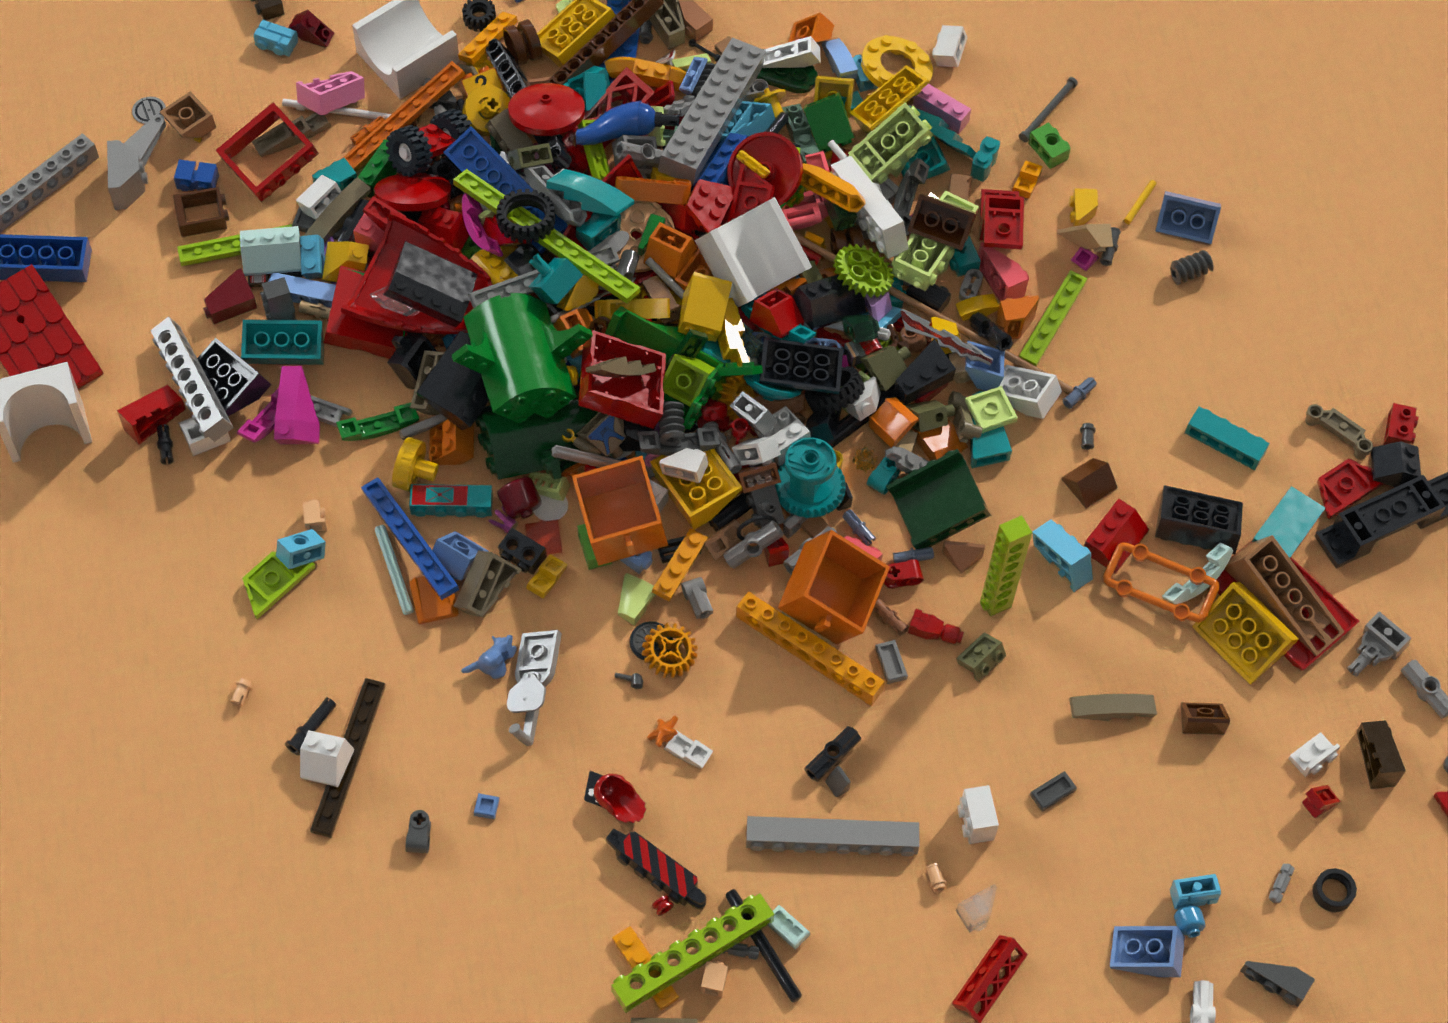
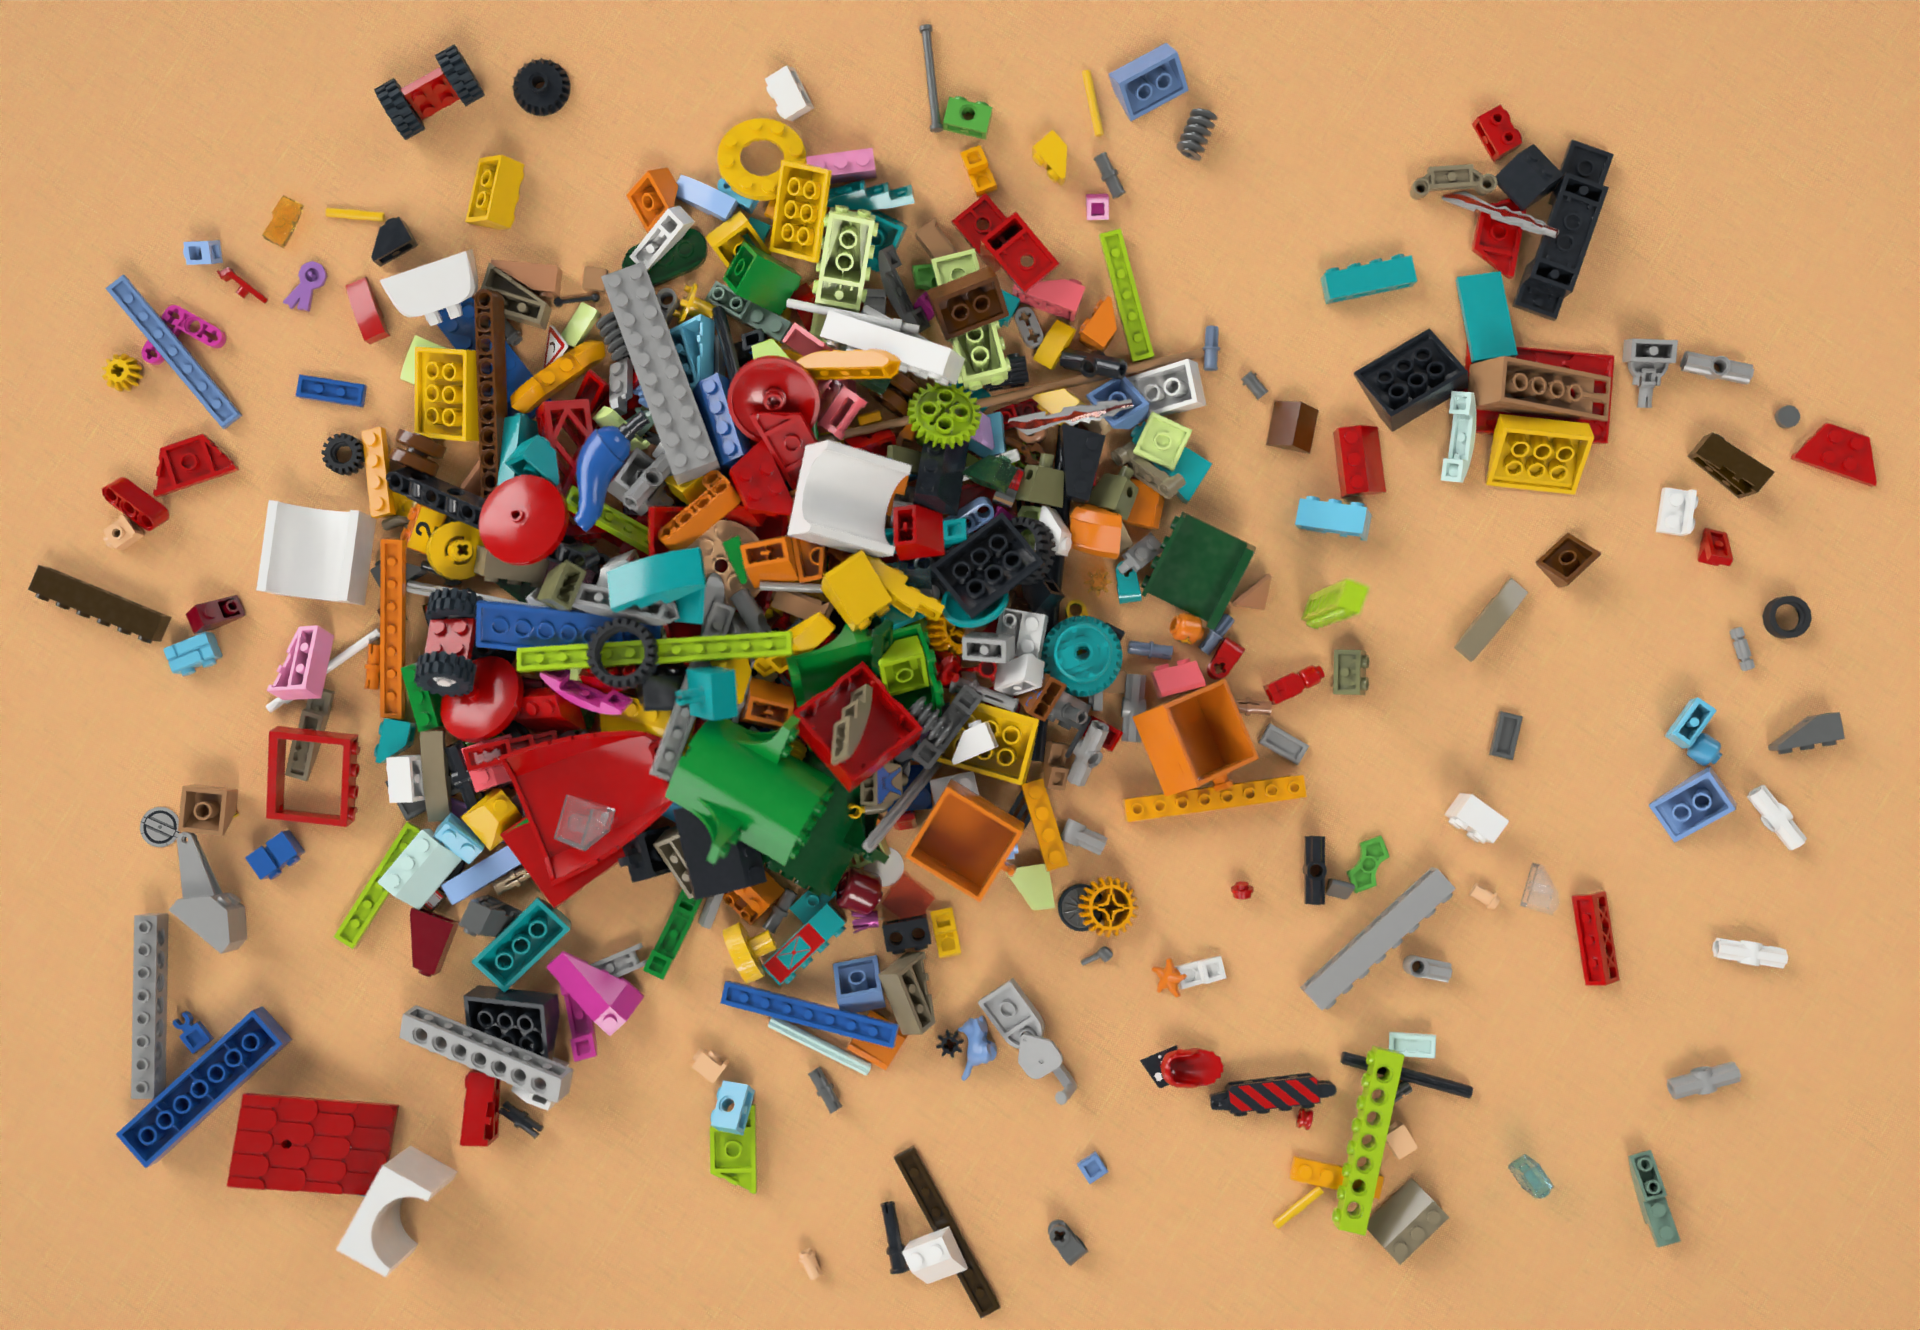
camera: 40 degrees left, 25 degrees up
reddish brown window [173,187,229,237] -> none
black slope [383,241,478,327] -> none
reddish brown bush [589,316,610,334] -> none
light blue slope [679,57,708,95] -> none
green plate [718,362,763,376] -> none
yellow axle [736,150,770,179] -> none
teal brick [970,136,1000,182] -> none
tan slope [1057,224,1113,253] -> none
orange bar [1103,542,1220,623] -> none
none -> blue plate [172,1011,214,1054]
none -> dark grey pin [762,888,798,934]
none -> teal plate [789,890,837,925]
none -> dark grey pin [808,1067,842,1114]
none -> black gear [936,1029,964,1058]
none -> orange head [1169,613,1205,645]
none -> red plate [1231,881,1254,899]
none -> yellow piece [1273,1186,1324,1229]
none -> bright green tile [1346,835,1390,893]
none -> light grey piece [1403,955,1452,983]
none -> light grey sword [1442,191,1559,238]

